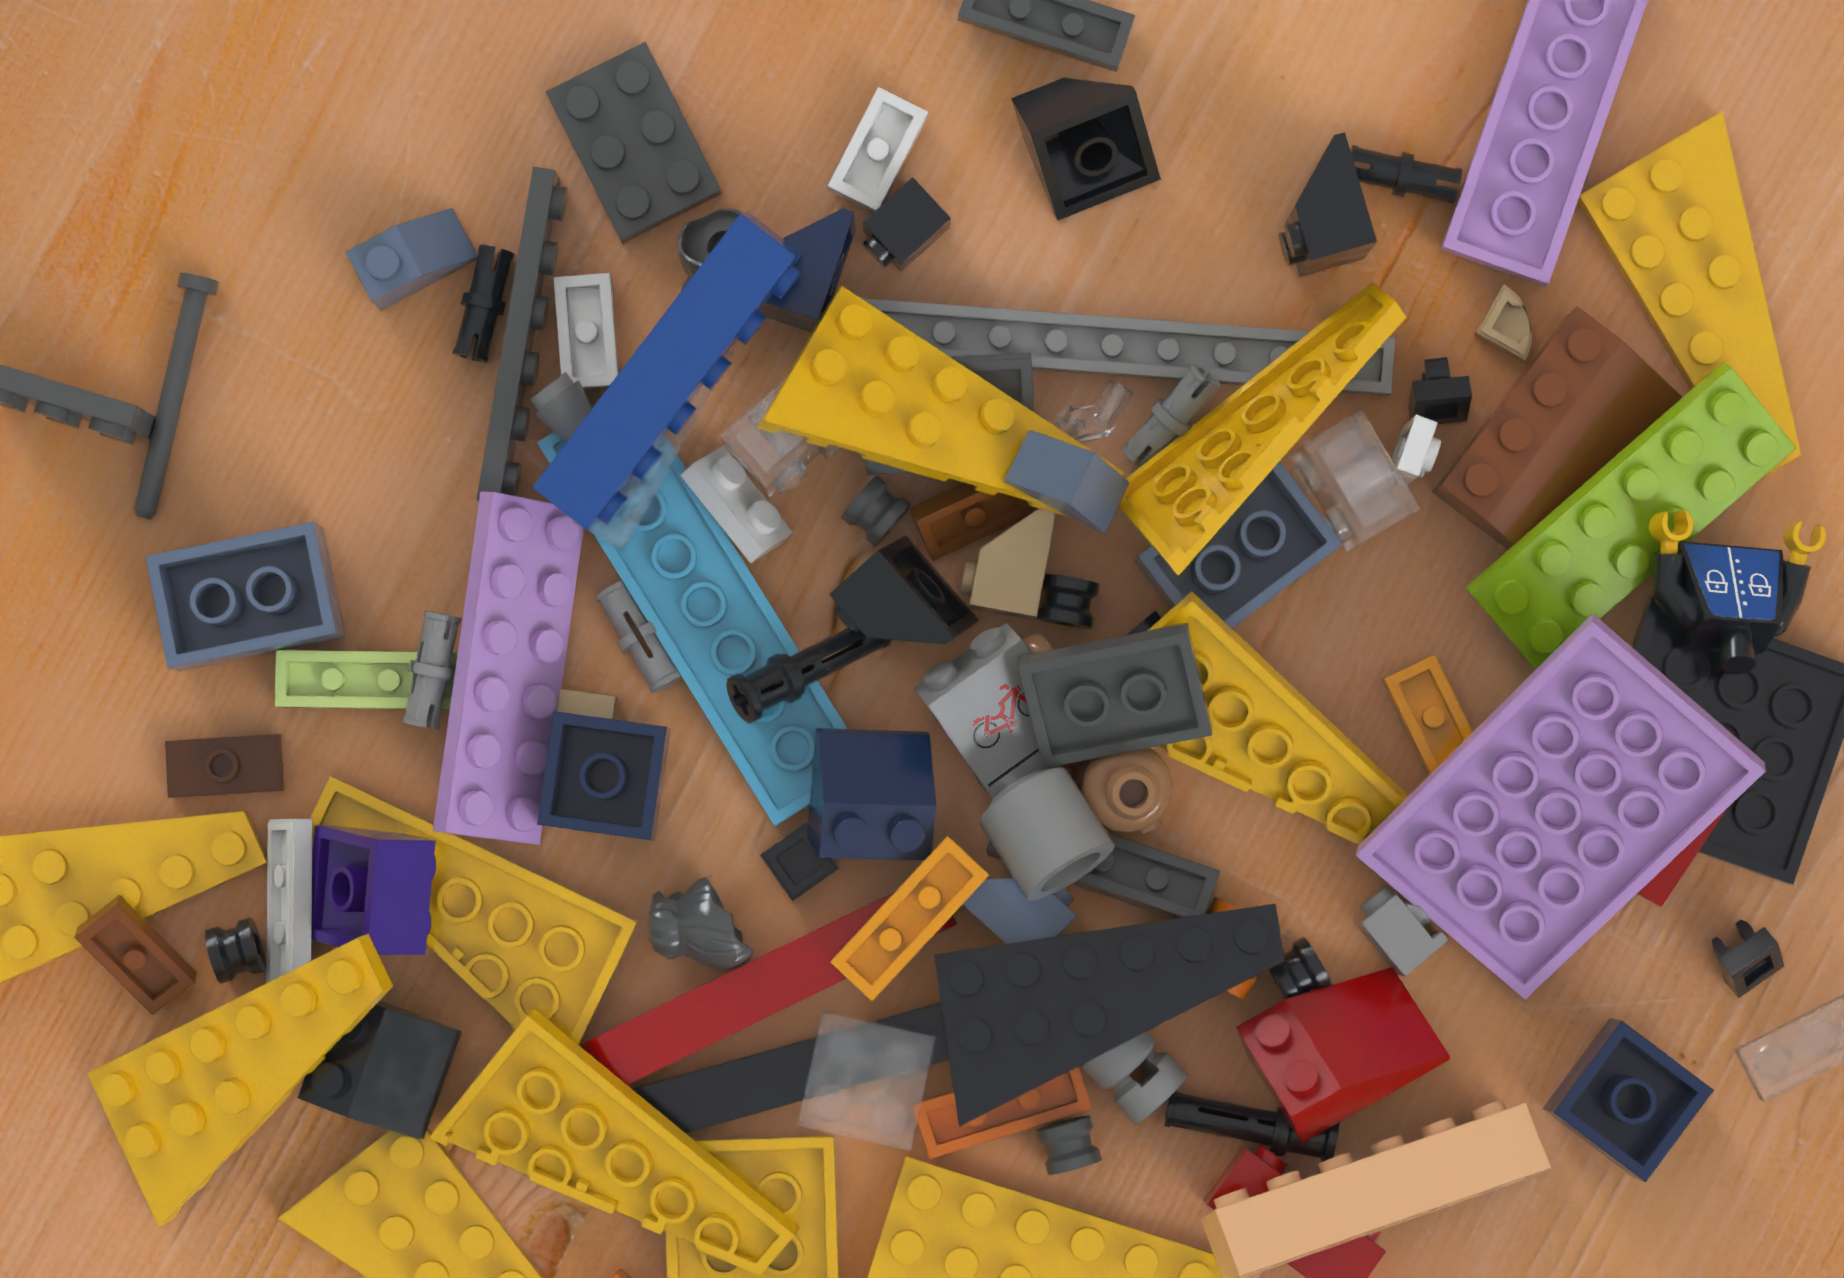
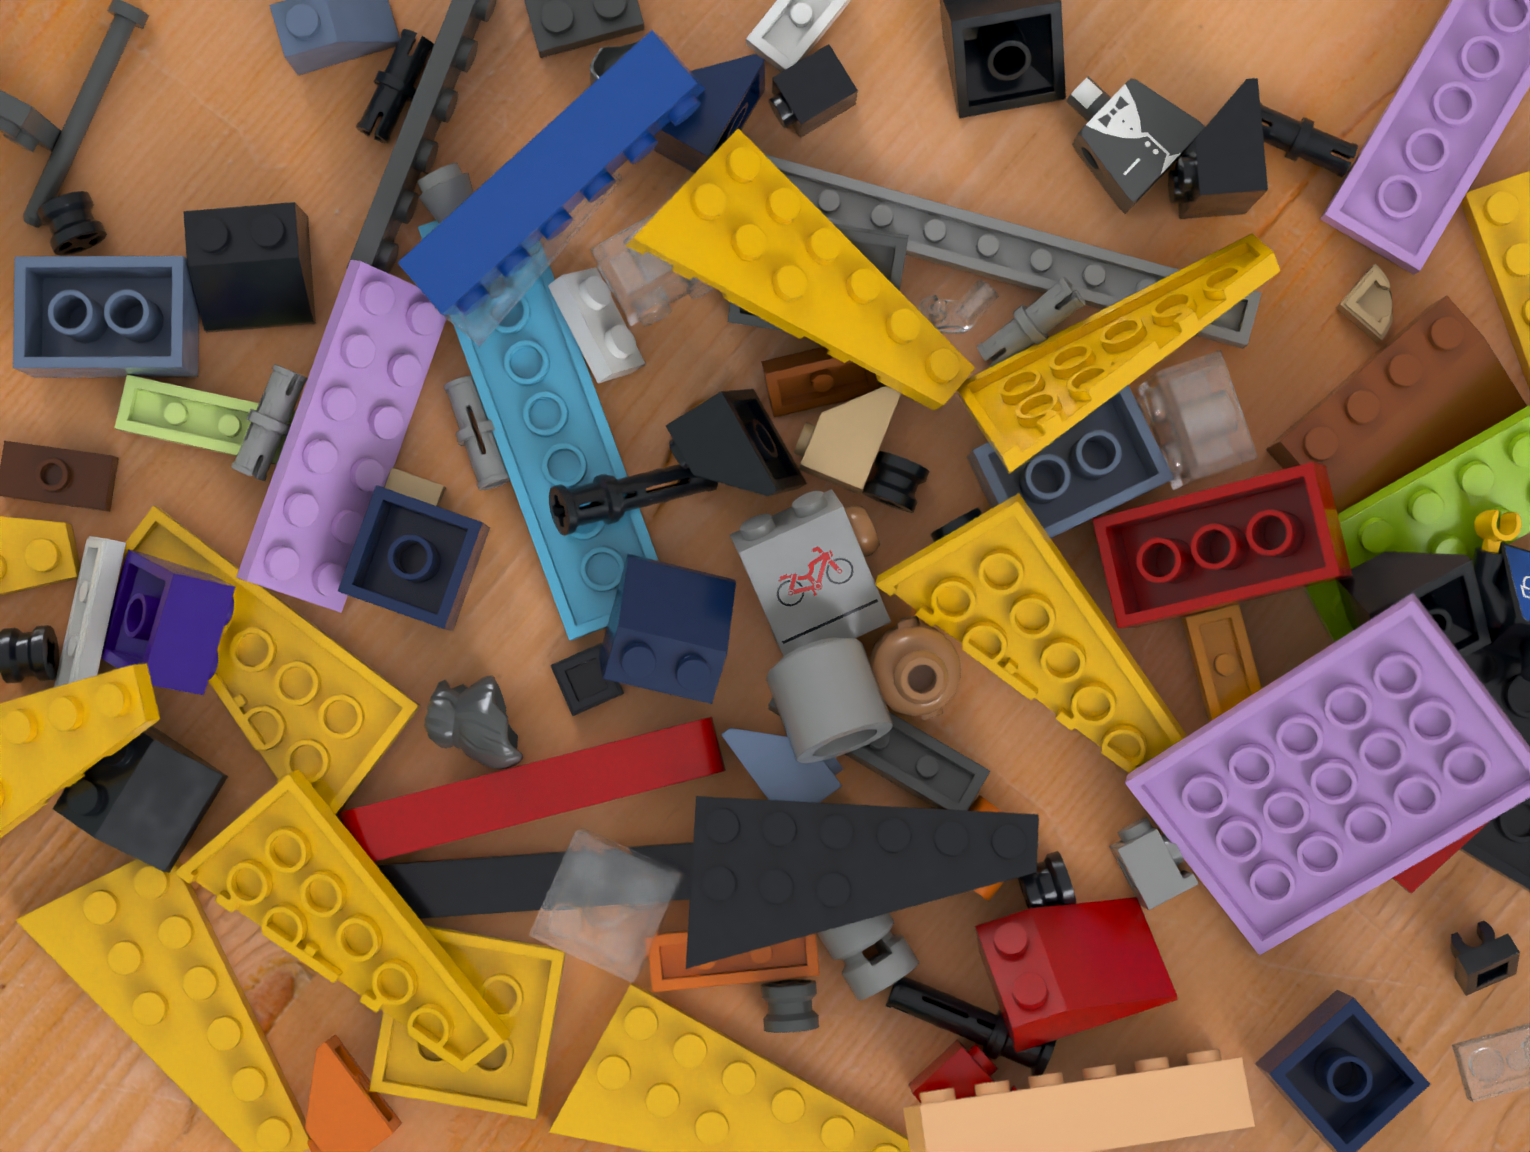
camera: 15 degrees right, 0 degrees up
white plate [554,273,619,390] -> none
light orange plate [830,836,990,1001] -> none
dark grey wheel [841,475,911,547] -> none
sand blue slope [1003,430,1129,534] -> none
dark grey plate [1018,623,1212,768] -> none
white plate [1383,415,1441,487] -> none
black tile [1408,357,1472,424] -> none
none -> black wheel [37,191,107,256]
none -> black slope [183,202,316,333]
none -> dark grey torso [1066,76,1205,214]
none -> red brick [1092,462,1353,628]
none -> black slope [1336,552,1491,658]

